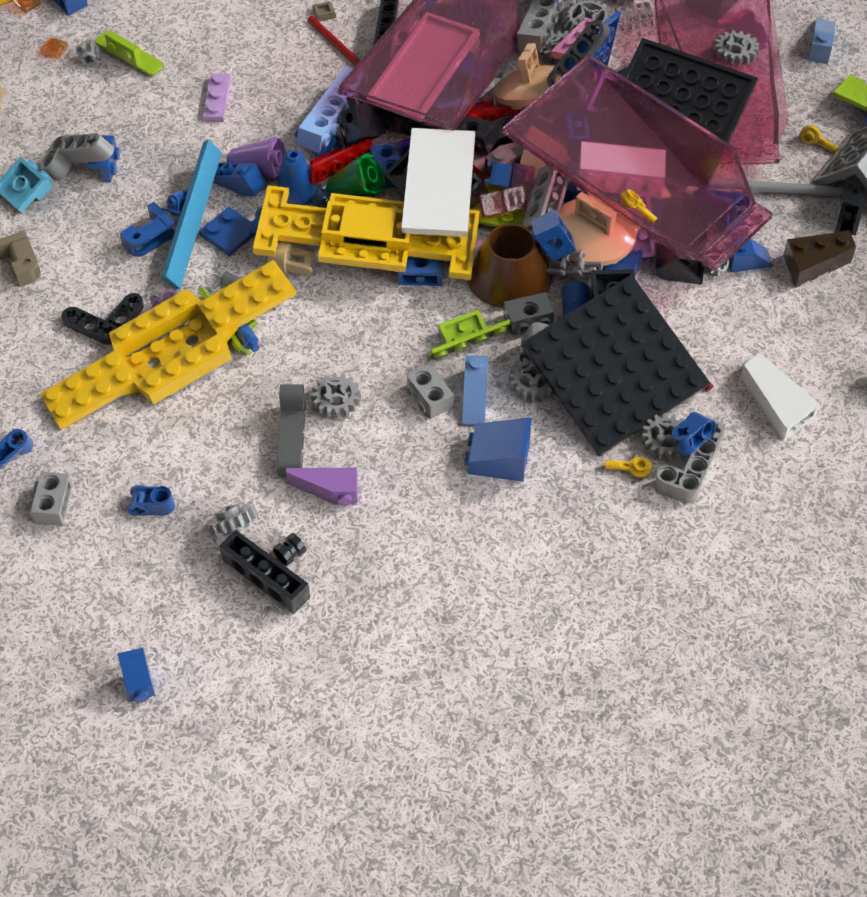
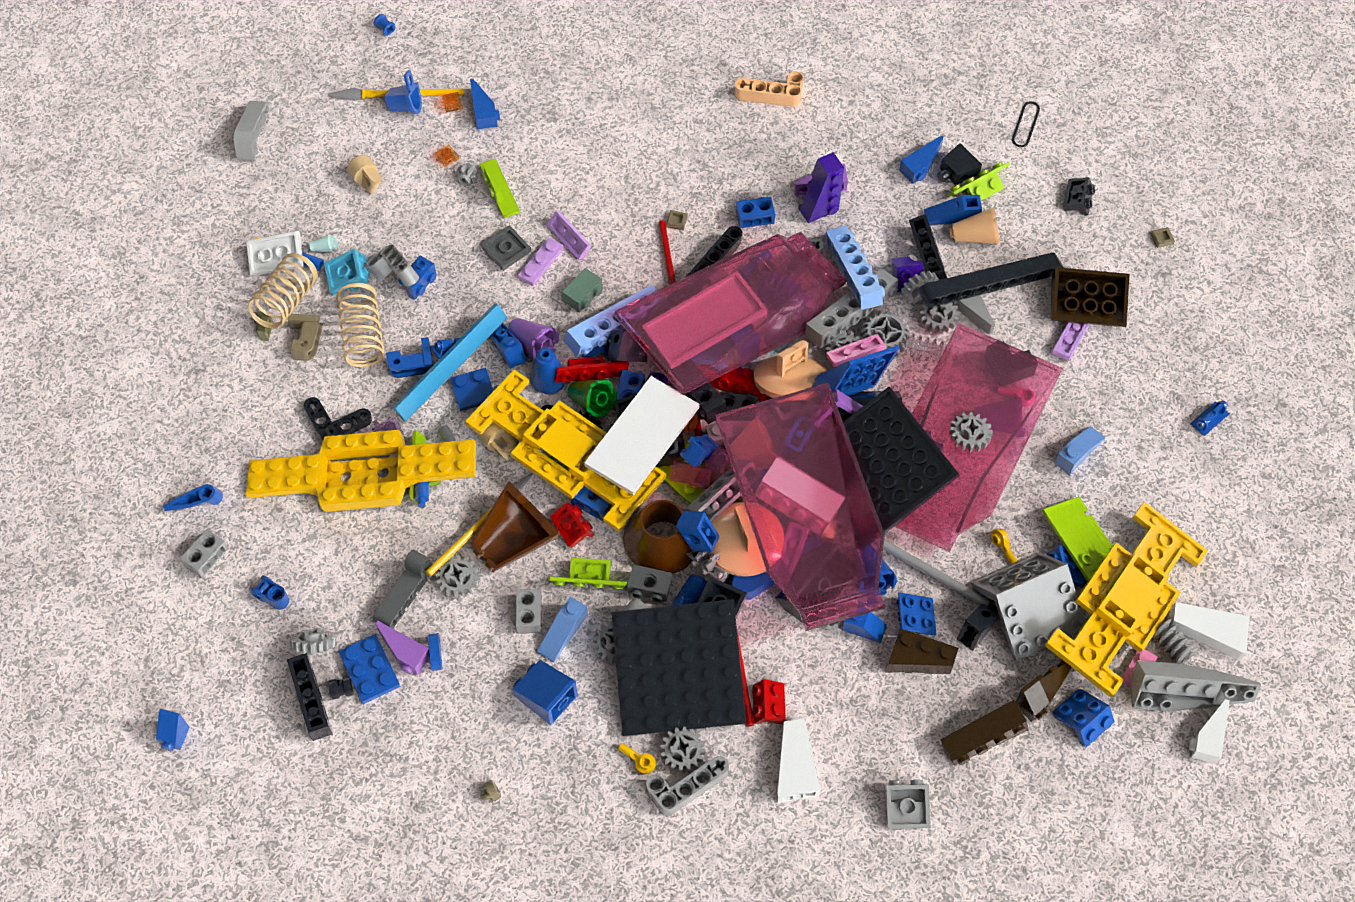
camera: 30 degrees right, 5 degrees up
dark blue plate [311,188,331,207] -> none
dark grey beam [547,20,610,104] -> none
yellow plate [620,189,657,224] -> none
blue piece [672,412,716,456] -> none
none -> tan piece [336,283,385,367]
none -> blue plate [339,634,401,704]
none -> yellow piece [425,473,533,576]
none -> blue beam [428,633,443,671]
none -> reddish brown cone [471,481,561,573]
none -> dark tan tile [480,779,501,802]
none -> dark grey plate [481,225,532,271]
none -> lavender plate [546,211,592,260]
none -> red bracket [549,502,594,548]
none -> sand green brick [562,268,603,312]
none -> red bracket [752,679,786,724]
none -> blue hinge [896,592,937,635]

